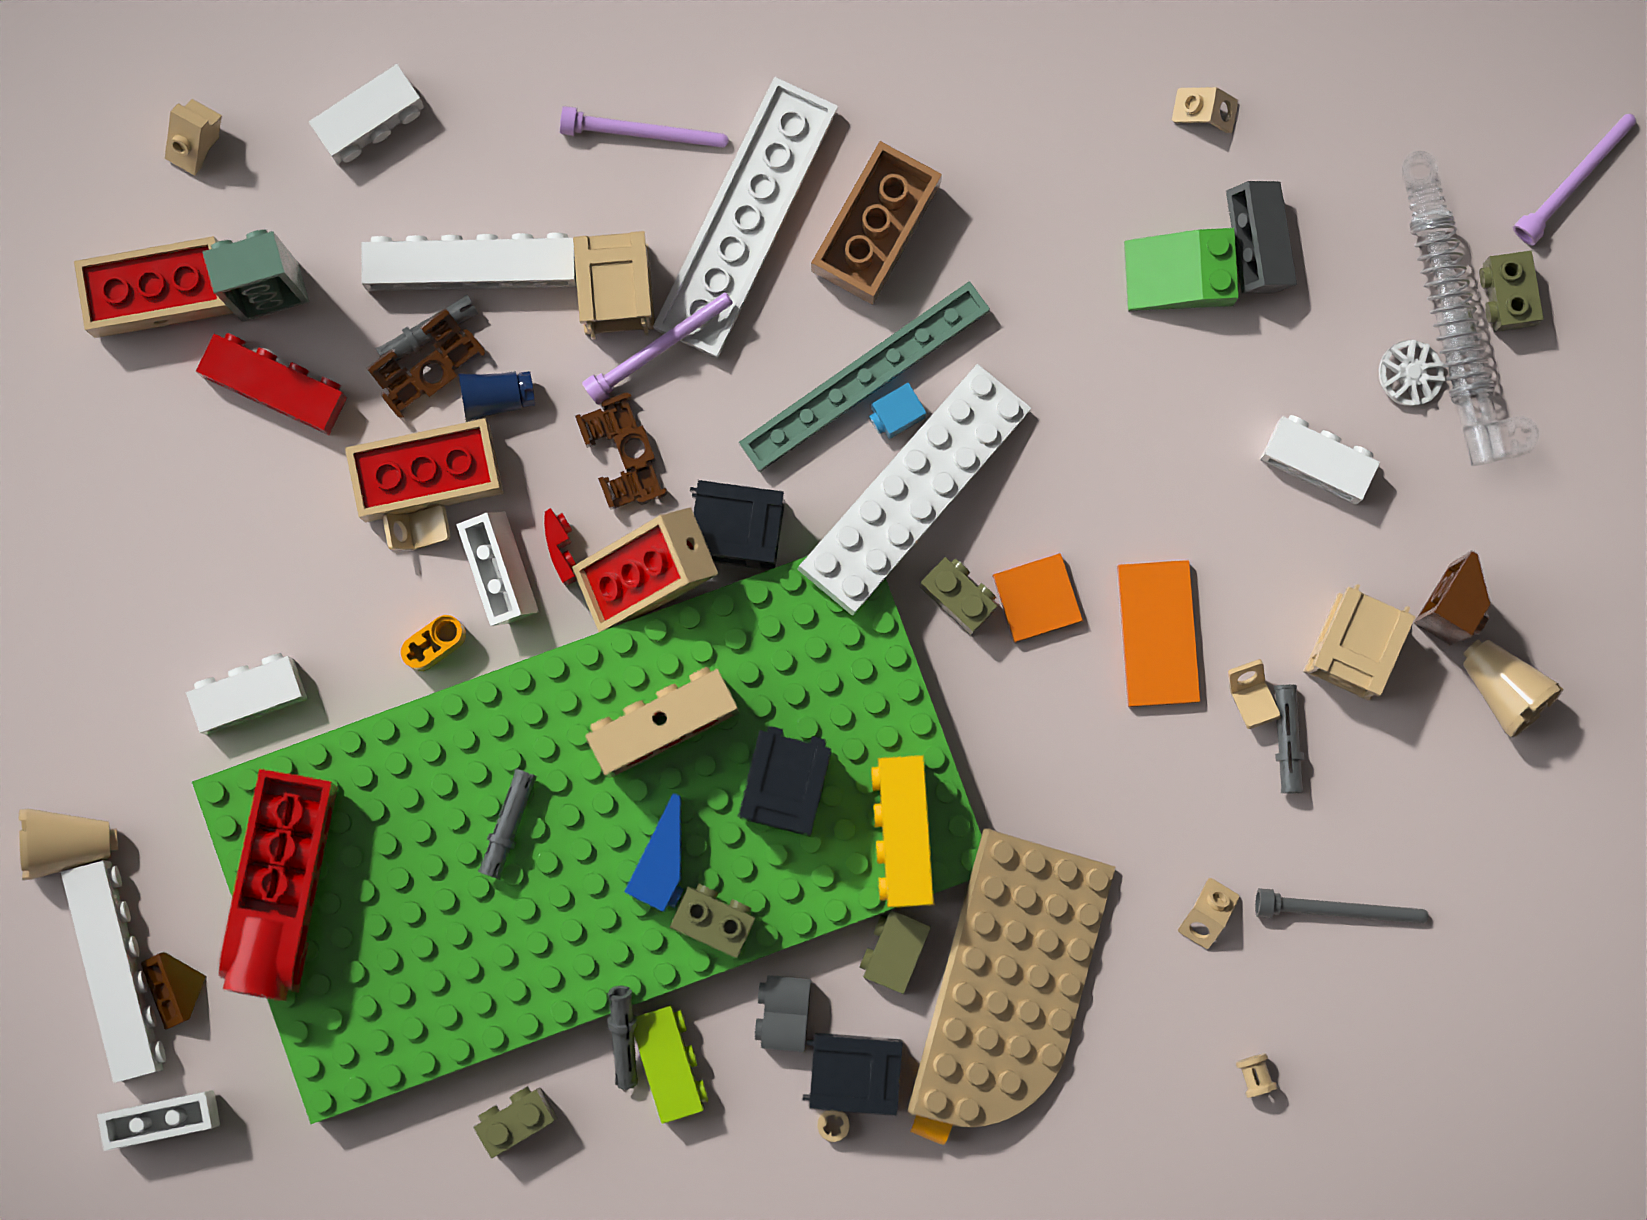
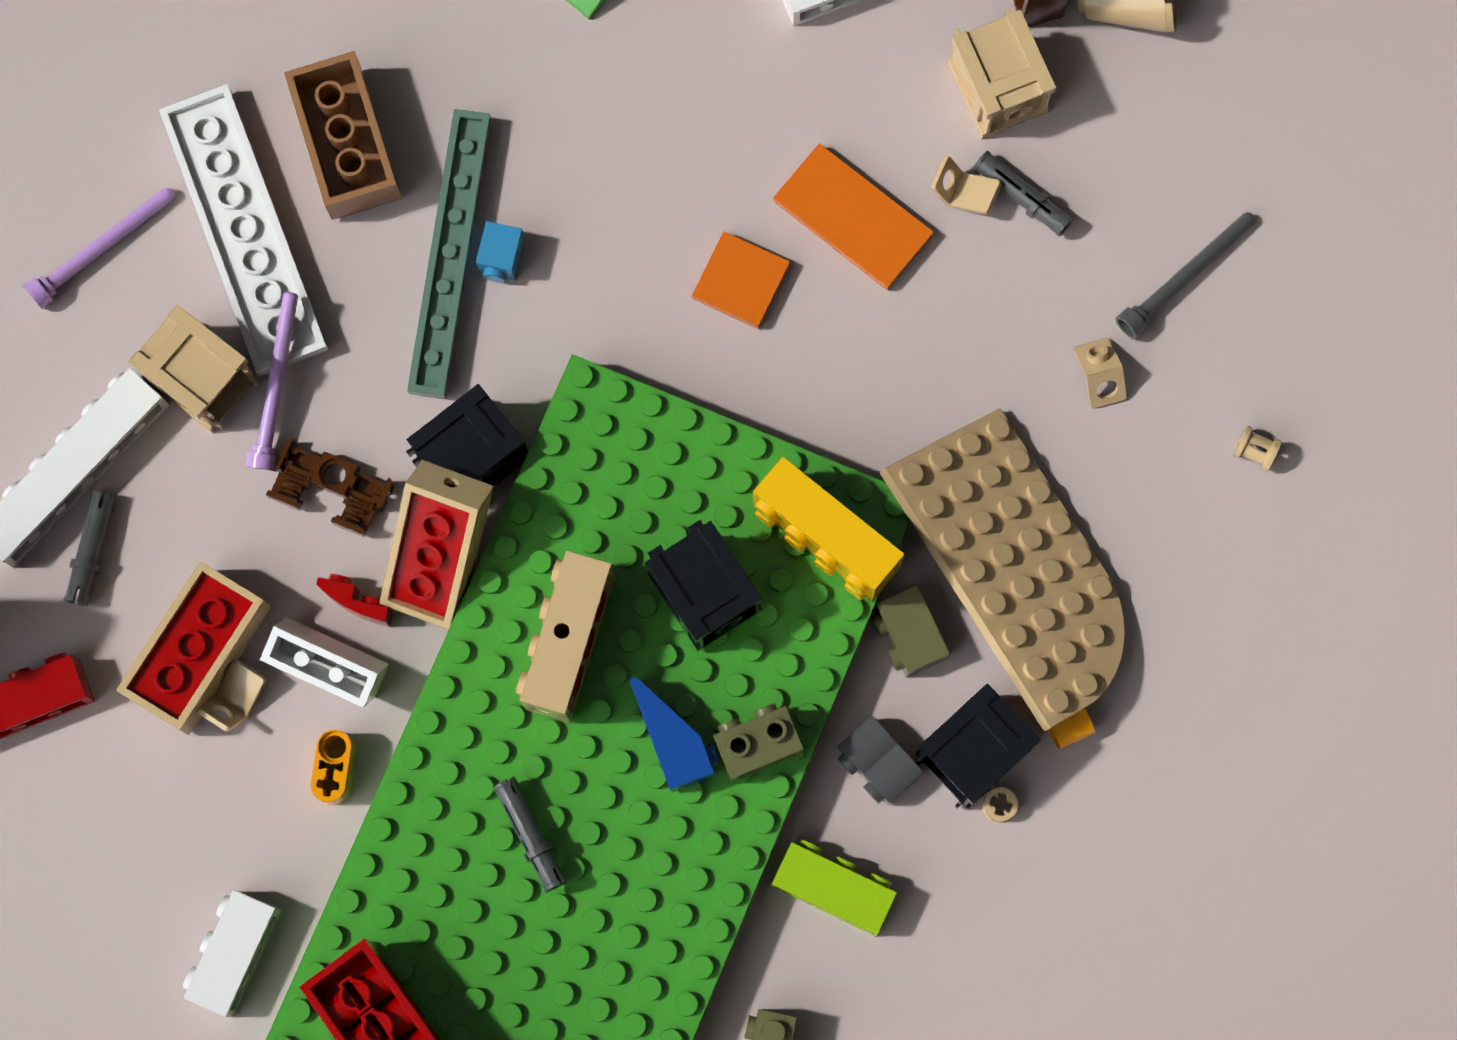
camera: 45 degrees left, 5 degrees down
reddish brown piece [366,308,485,418] -> none
dark blue plant [459,371,535,422] -> none
dark grey pin [607,986,638,1089] -> none
white plate [797,364,1032,616] -> none
olive brick [920,557,997,635] -> none

